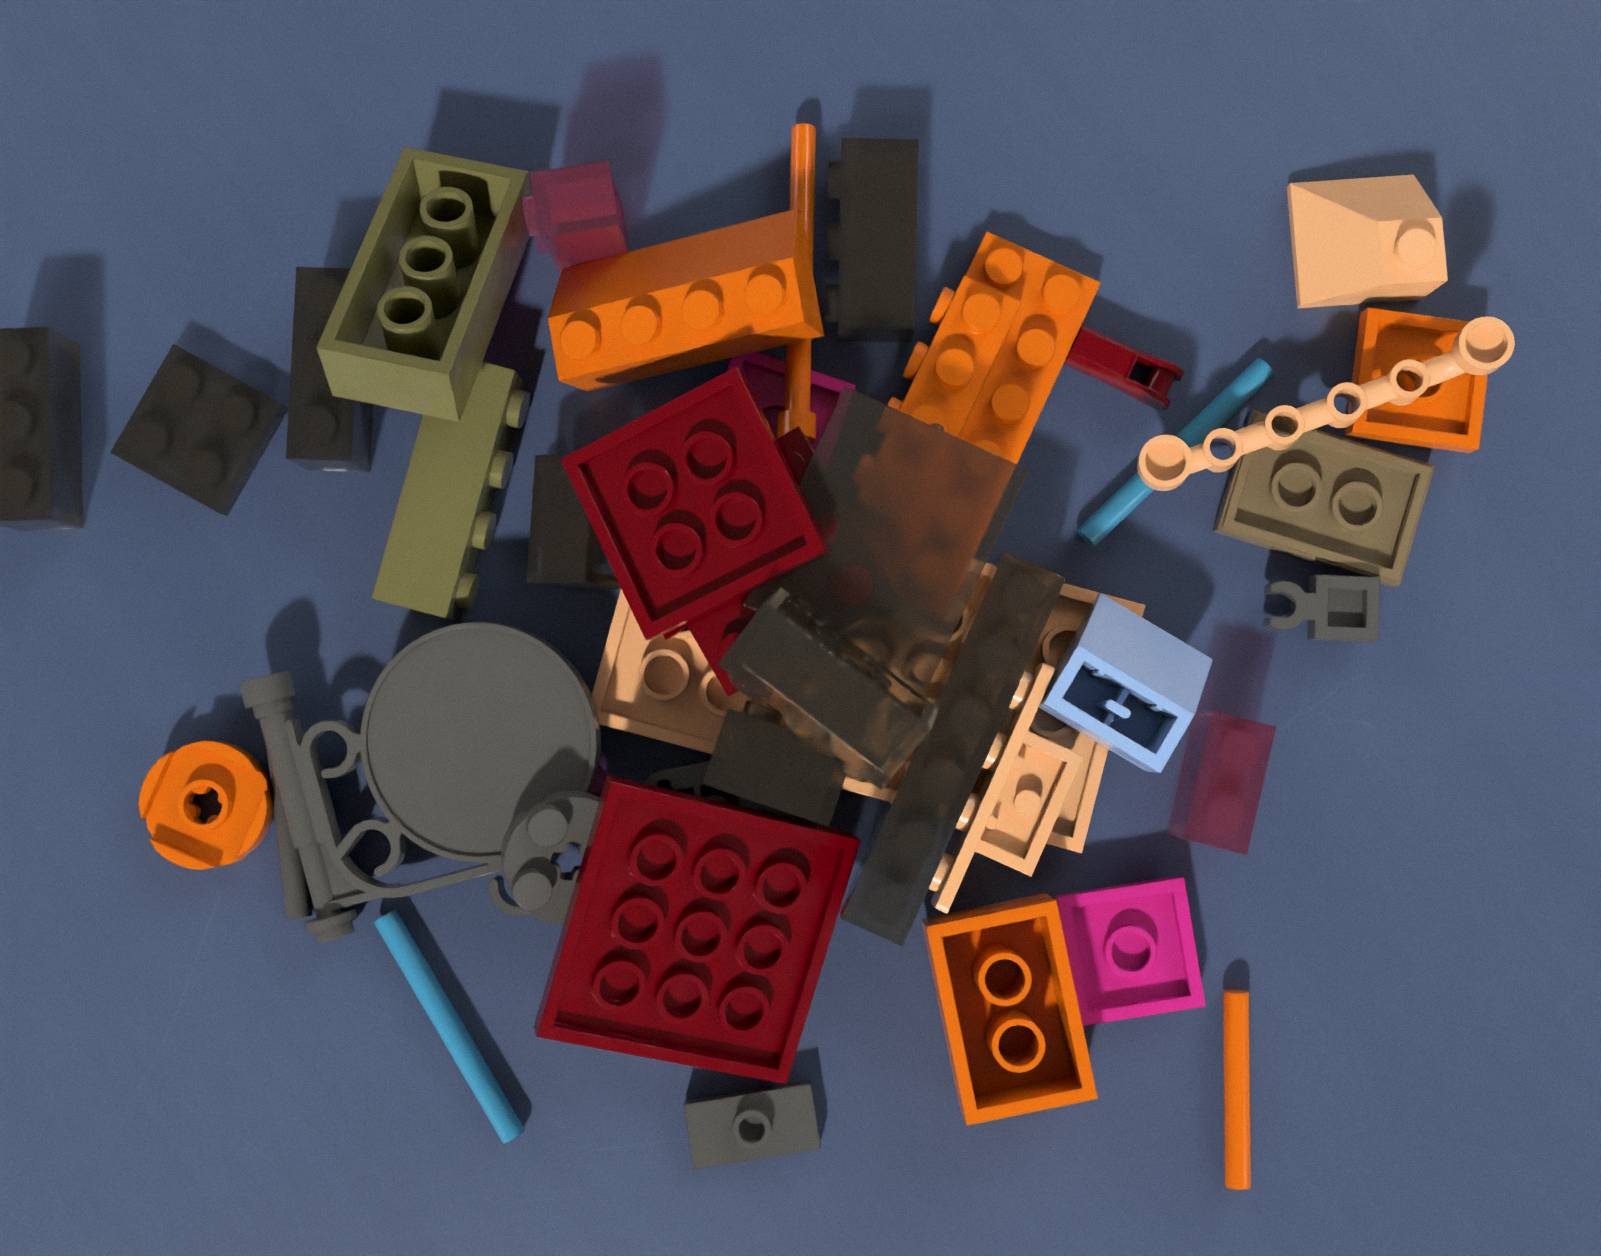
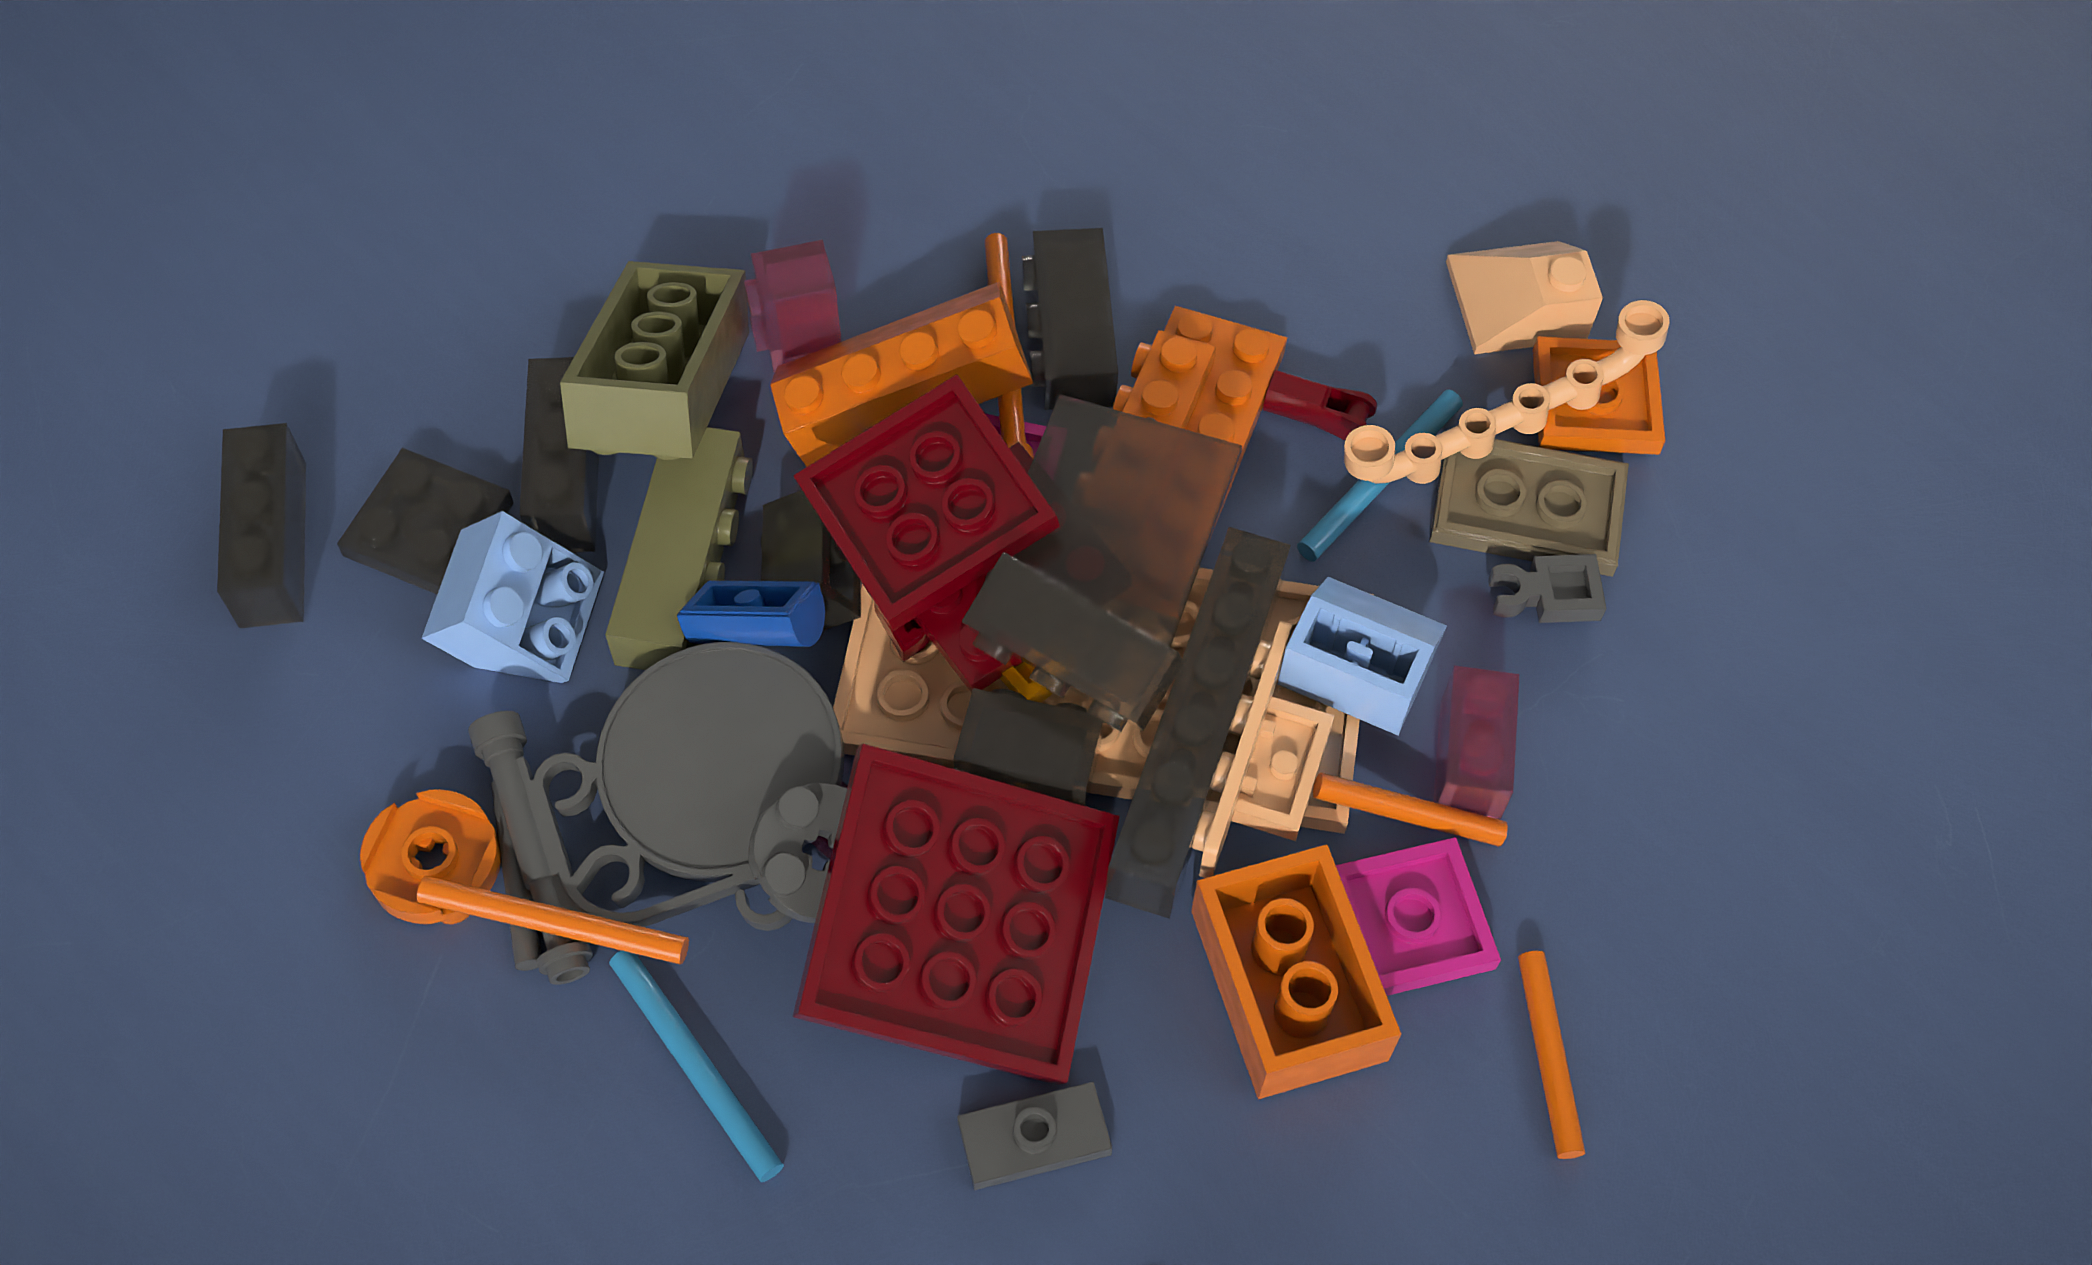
camera: 10 degrees left, 25 degrees down
none -> orange bar [417,876,689,965]
none -> light blue slope [421,511,604,683]
none -> blue brick [677,581,825,647]
none -> orange bar [1313,772,1508,847]

